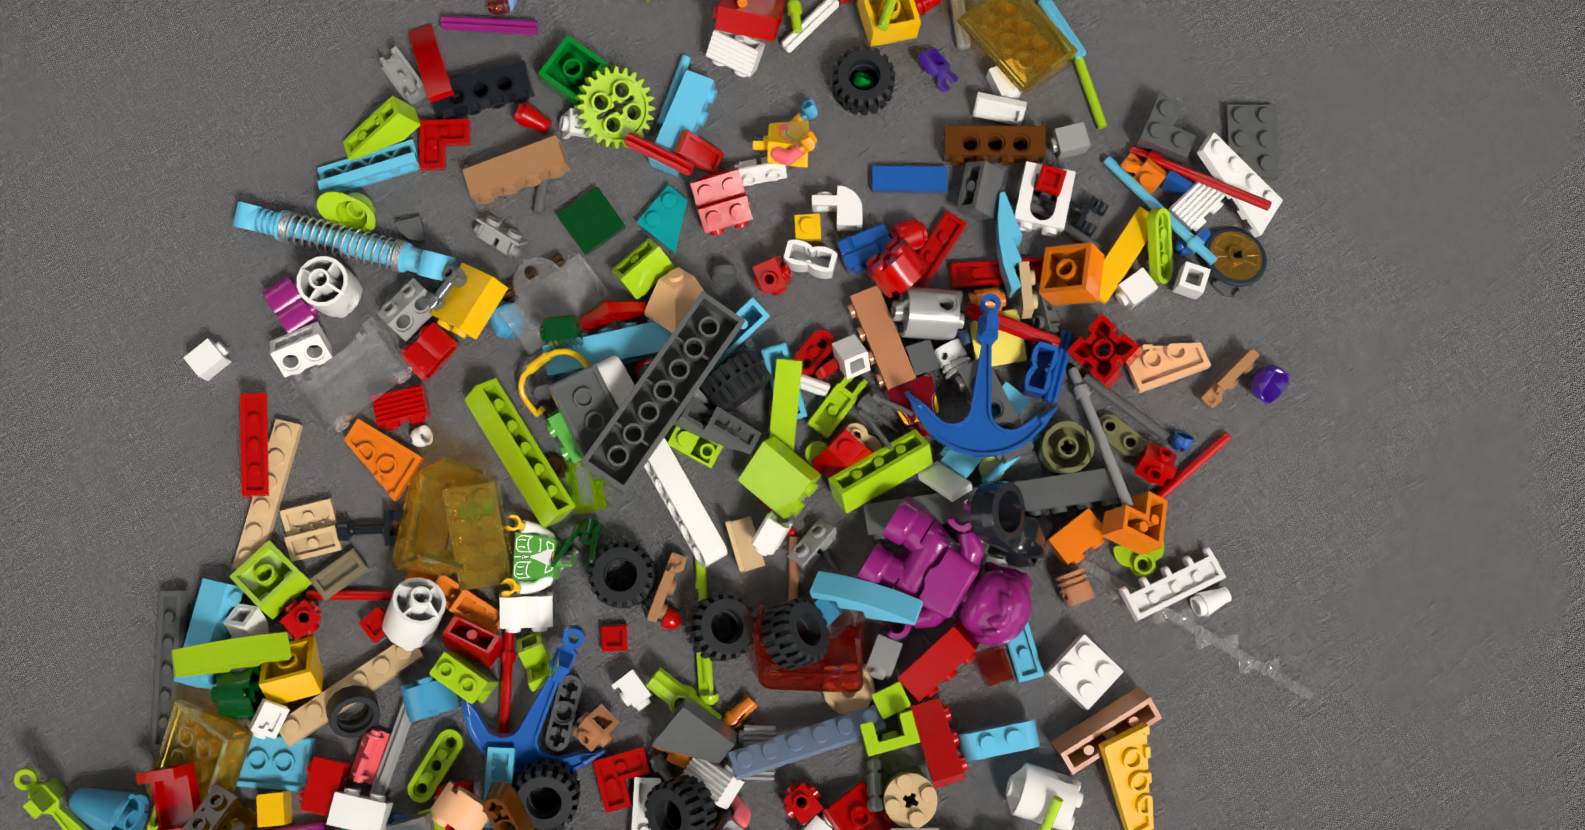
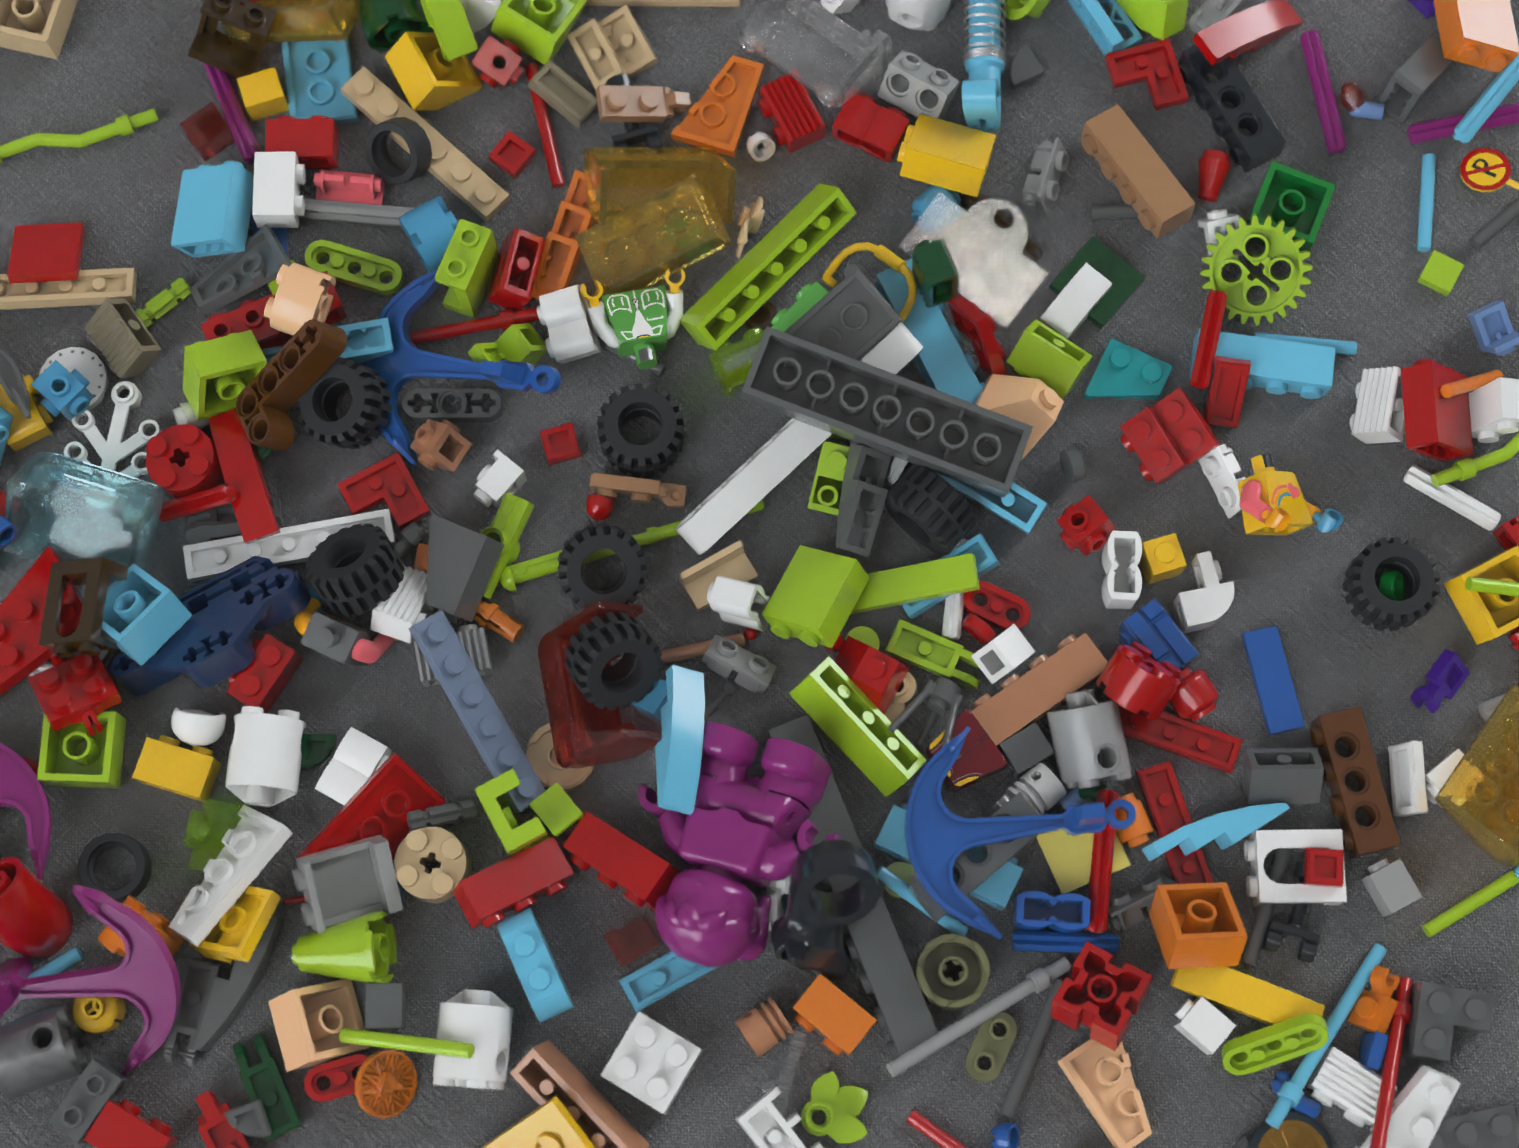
camera: 75 degrees right, 5 degrees down
white bracket [246,698,289,739] -> none
white cylinder [382,577,446,651] -> none
dark grey bar [425,265,467,311] -> none
dark green plant [550,518,602,574] -> none
red brick [782,781,824,826] -> none
light grey brick [864,634,903,680] -> none
white tile [918,461,972,502] -> none
tan plate [1017,261,1038,319] -> none
orange brick [1101,491,1168,555] -> none
red brick [1134,441,1178,487] -> none
white brick [1172,261,1211,300] -> none
none -> medium nougat hinge [596,85,691,122]
none -> tan plate [736,196,765,259]
none -> white slope [1040,263,1113,339]

